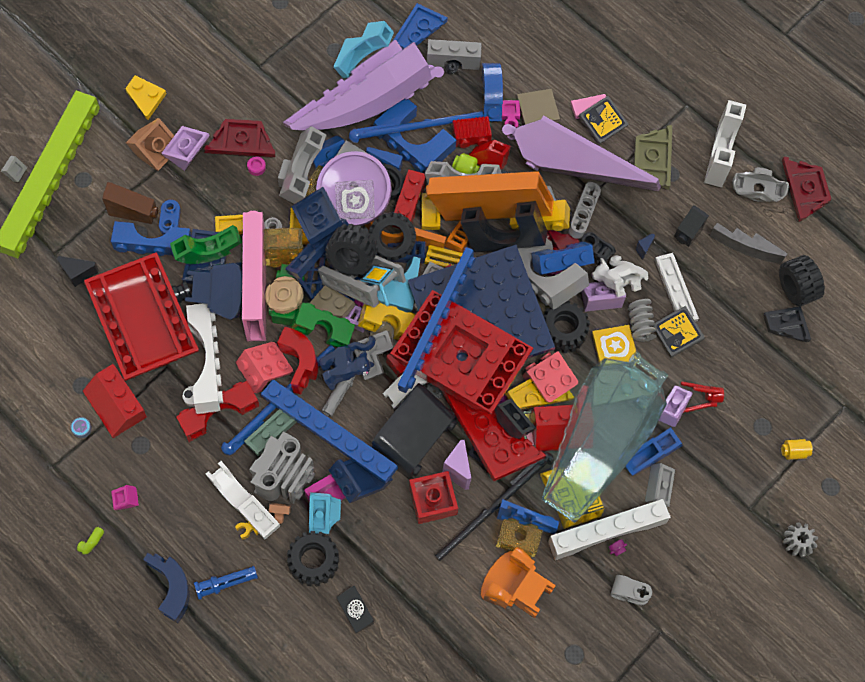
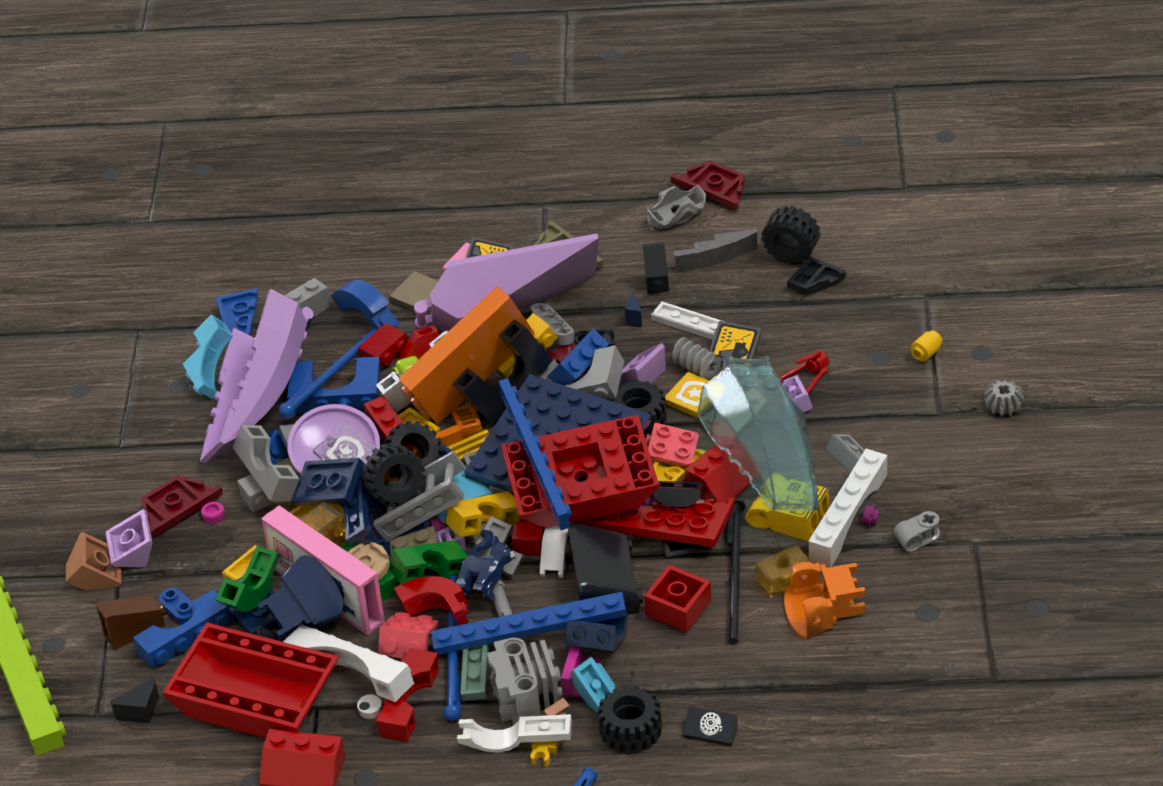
camera: 35 degrees left, 25 degrees down
yellow wing [125,75,166,120] -> none
piece [360,264,394,306] -> none
lavender slope [443,440,471,490] -> none
blue wing [497,499,559,535] -> none
dark pink plate [502,100,520,128] -> none
white animal [592,255,648,297] -> none
blue slope [621,427,683,476] -> none
white arch [704,100,746,188] -> none

